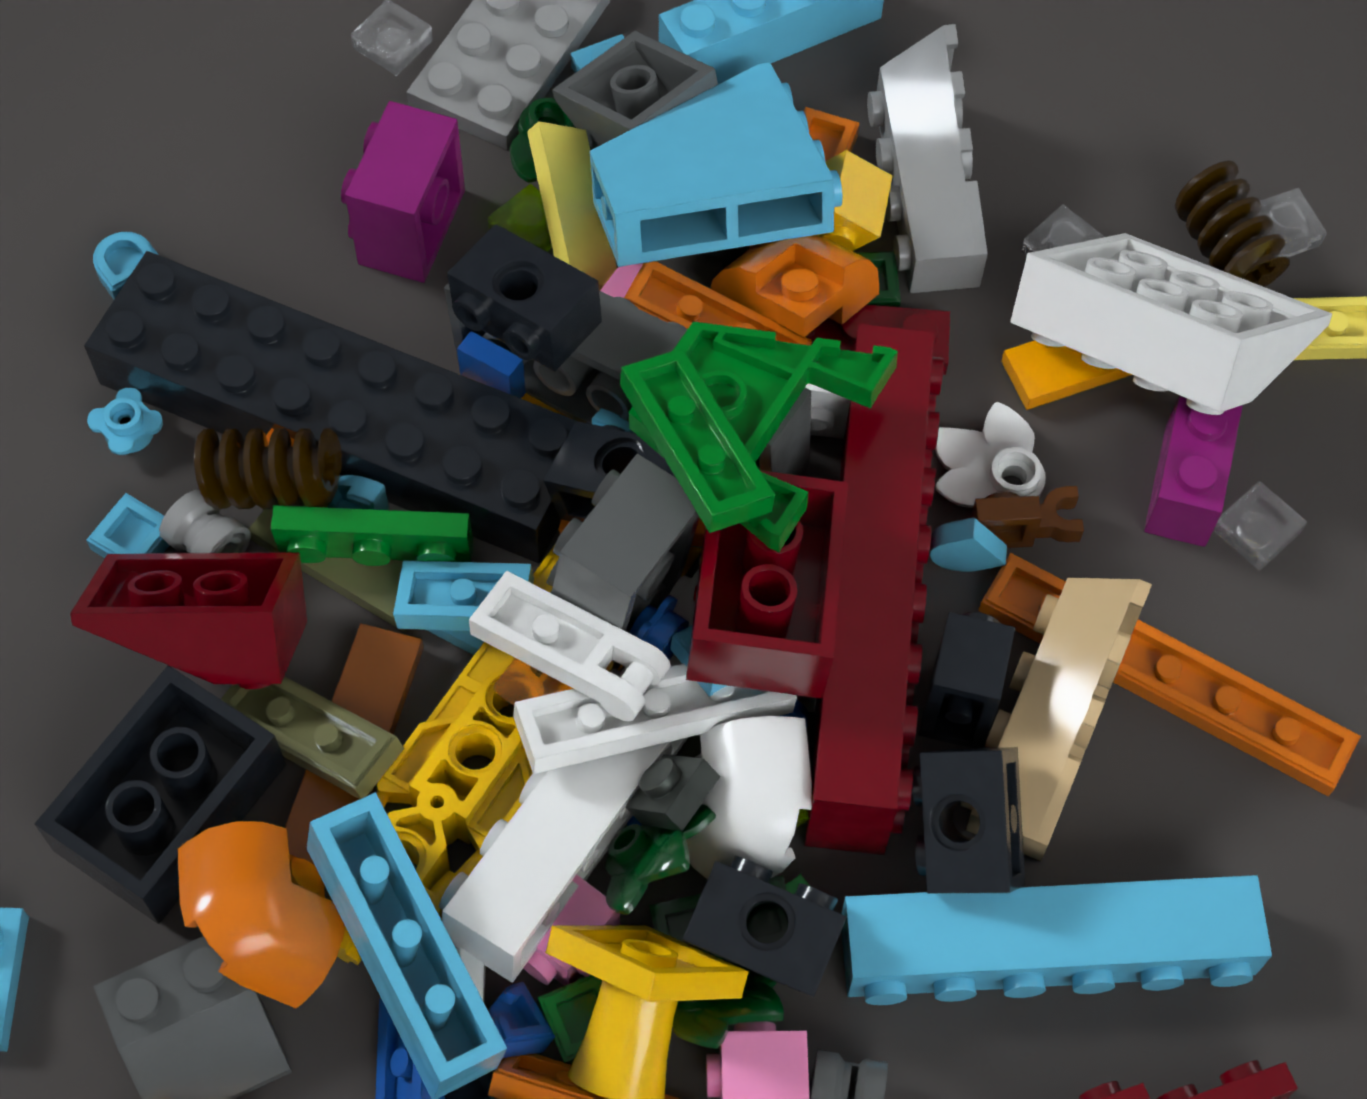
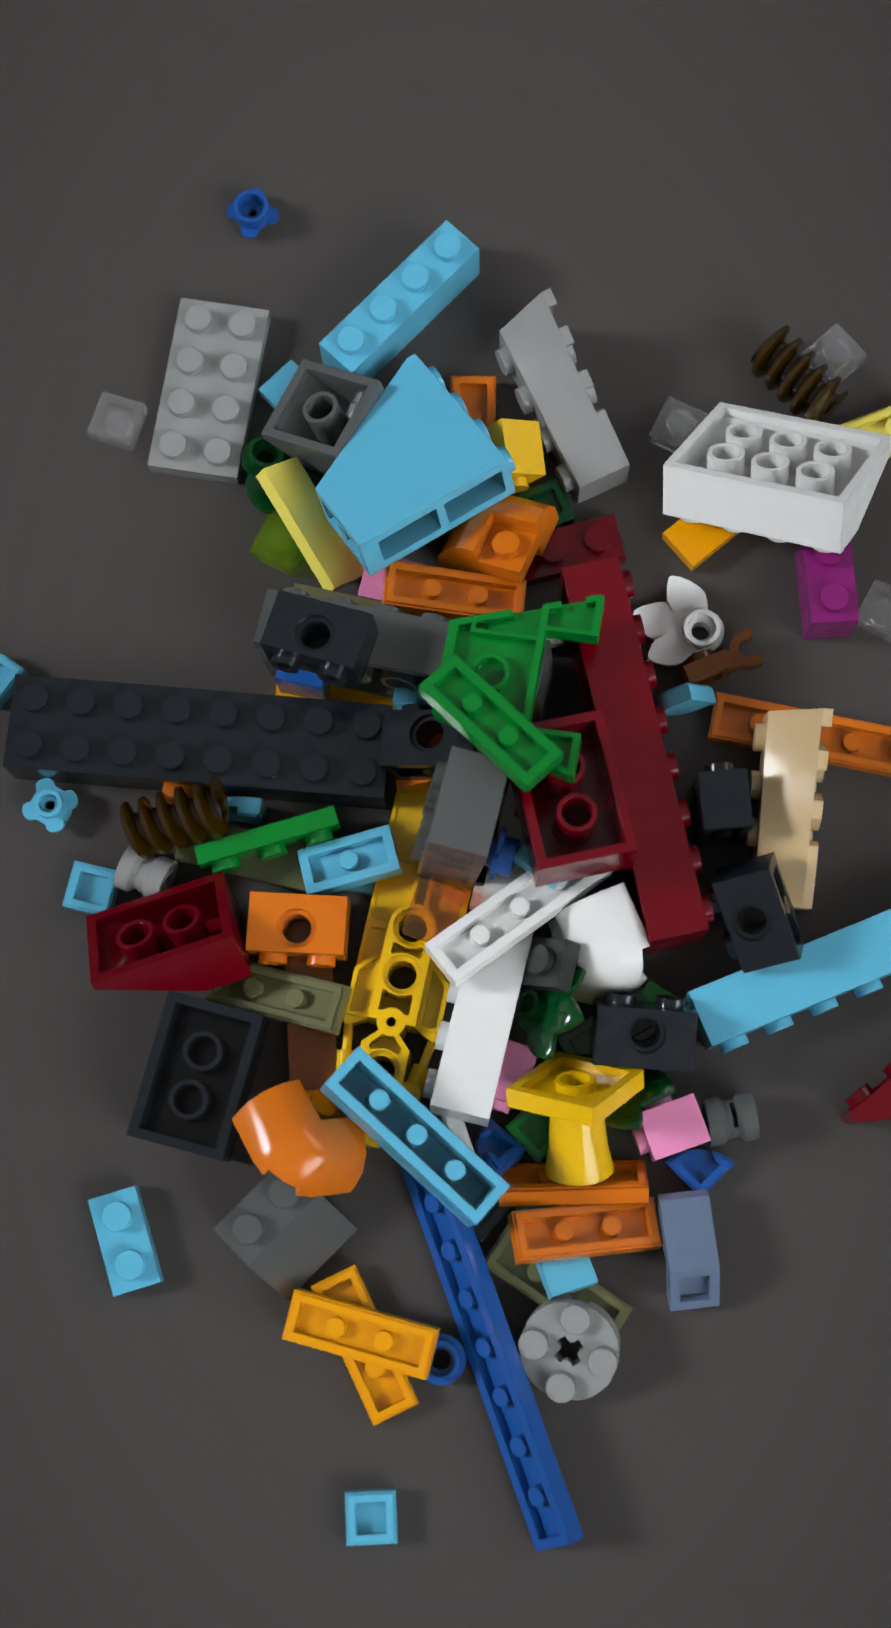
camera: 10 degrees left, 15 degrees up
magenta brick [341,101,465,283] -> none
white plate [469,571,671,722] -> none
none -> orange brick [245,891,351,968]

